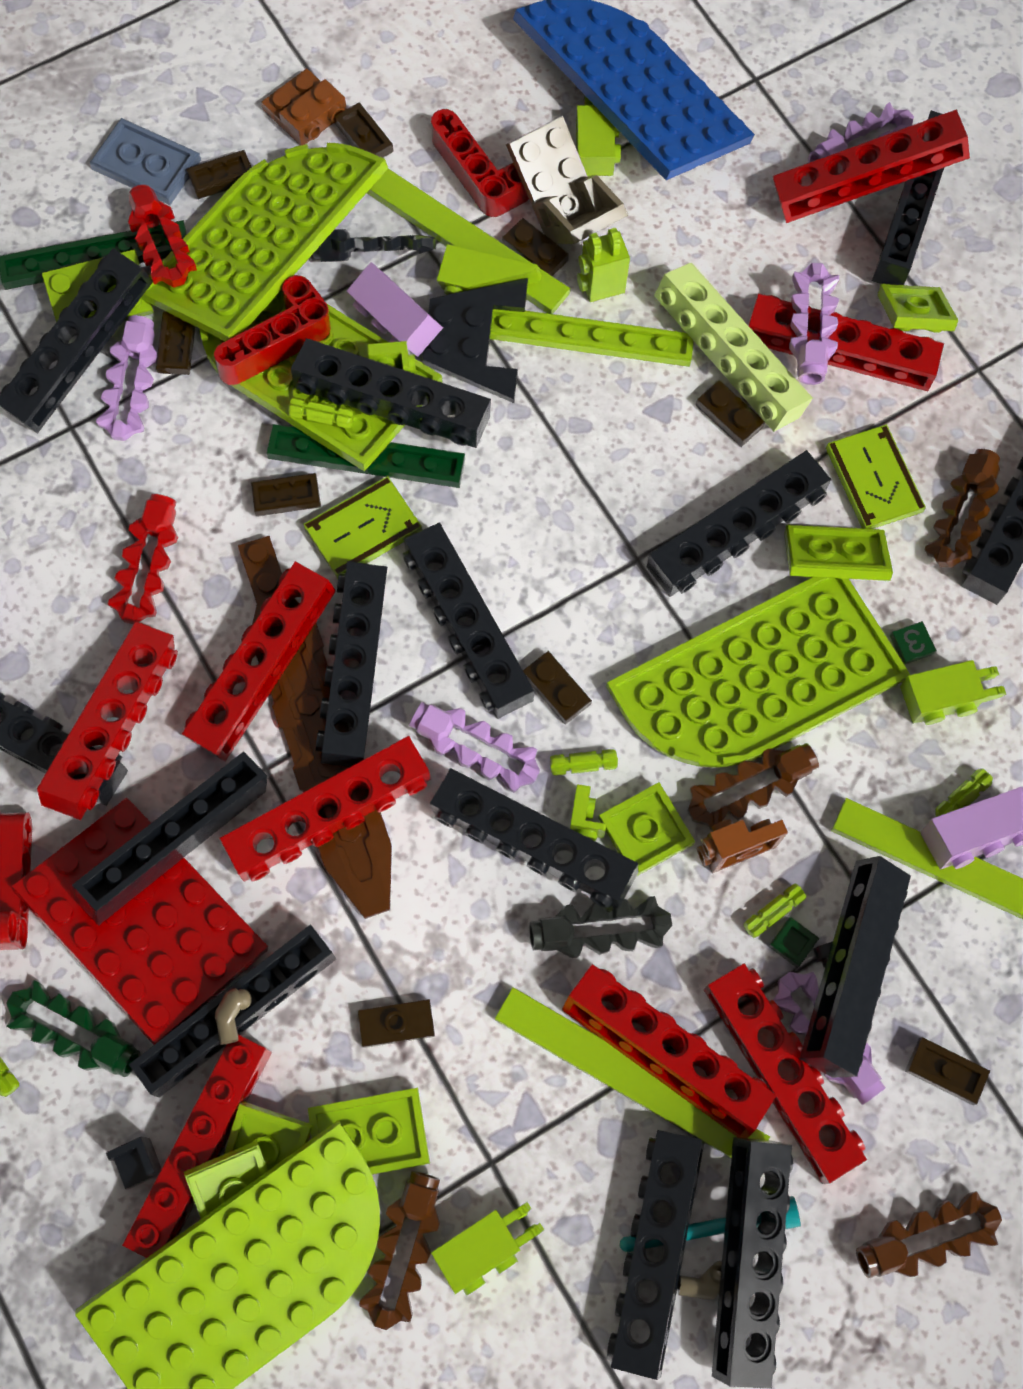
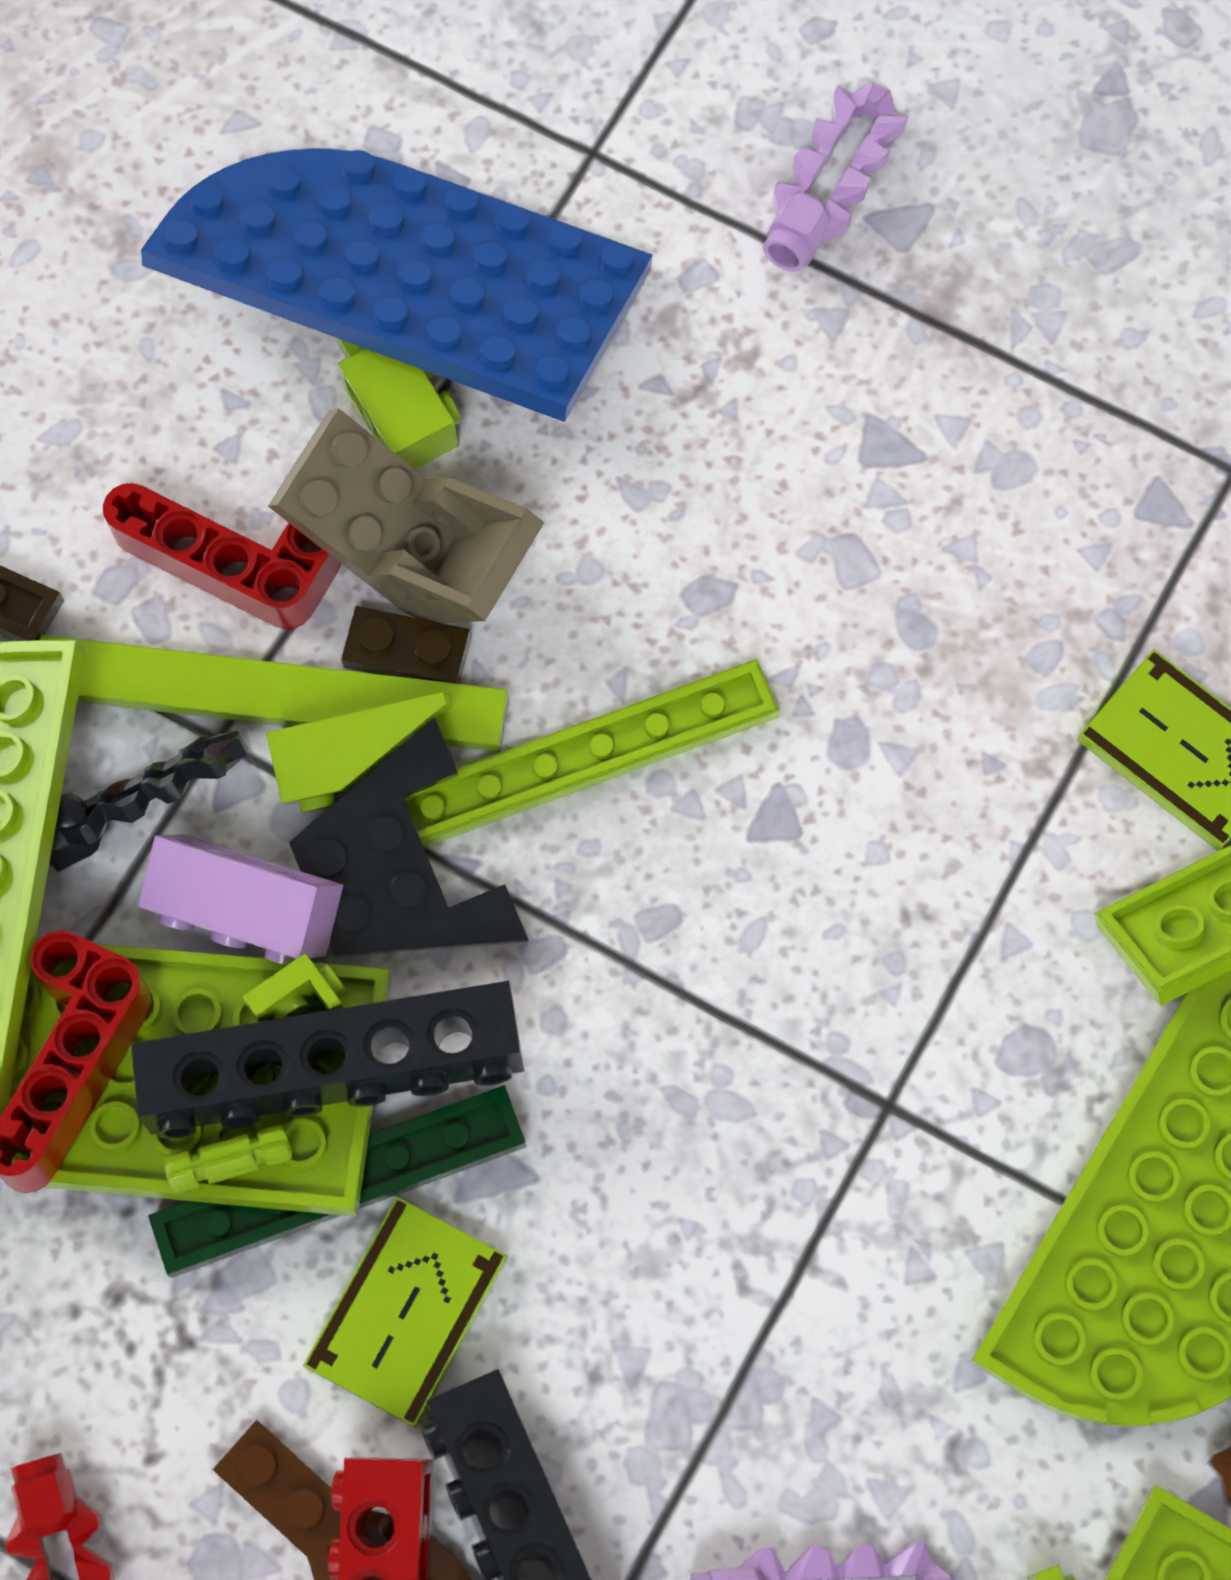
camera: 25 degrees left, 0 degrees up
dark brown plate [251,473,321,517] -> none
black brick [402,522,534,719] -> none
dark brown plate [523,650,592,725] -> none
lime axle [550,749,618,775] -> none
lime hinge [577,228,630,302] -> none
black brick [646,450,831,597] -> none
yellowish green brick [654,262,813,432] -> none
dark brown plate [696,380,765,447] -> none
red brick [749,293,945,392] -> none
red brick [773,109,970,223] -> none
lavender sword [789,263,839,385] -> none
black brick [872,110,945,285] -> none
lime plate [877,284,958,333] -> none

